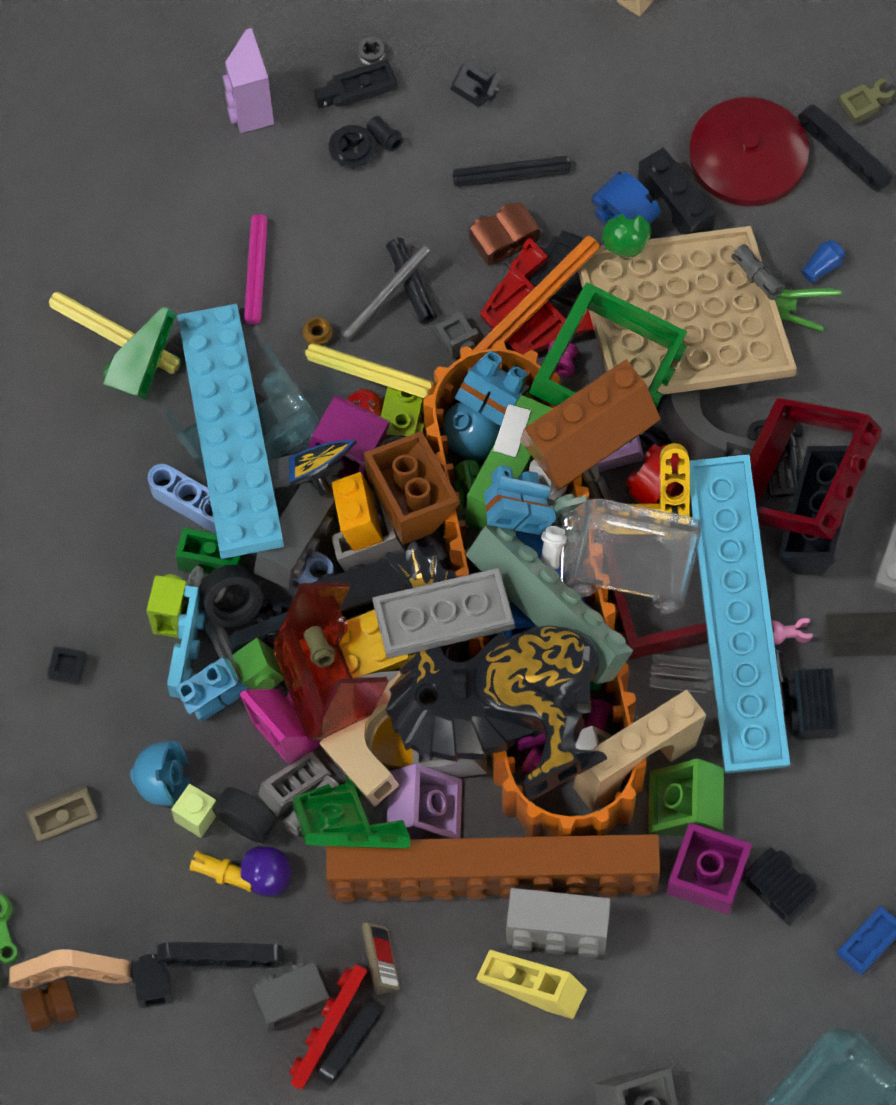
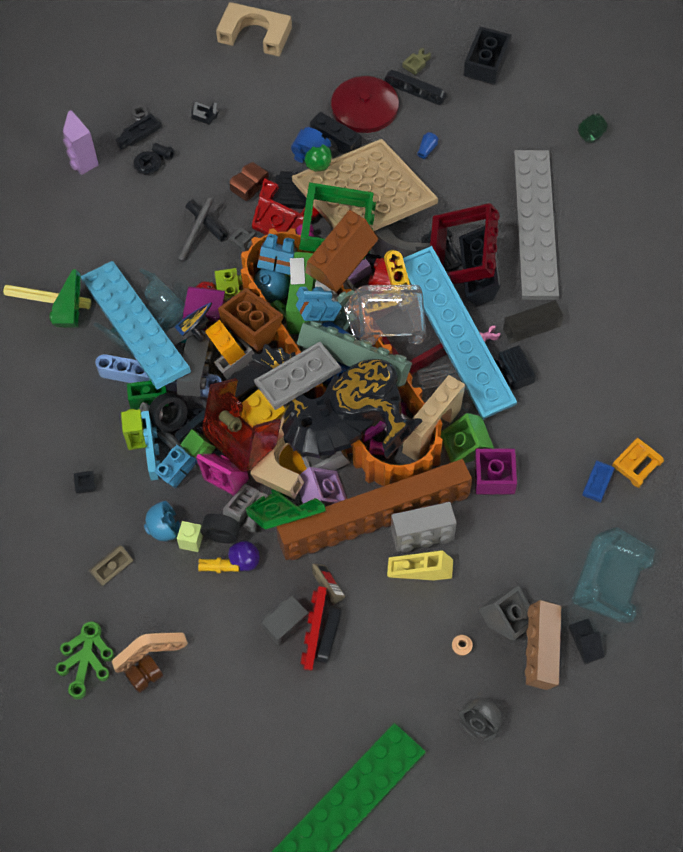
camera: 20 degrees left, 5 degrees down
black brick [131,954,173,1009] -> none
black beam [157,942,284,968] -> none
dark pink axle [244,214,268,325] -> none
pearl gold plate [302,317,333,346] -> none
light yellow axle [305,343,435,398] -> none
black axle [452,156,570,187] -> none
orange axle [473,236,600,352] -> none
white pin [540,526,567,569] -> none
dark grey pin [731,244,785,300] -> none
black brick [741,847,818,926] -> none
bright green plant [775,288,842,332] -> none

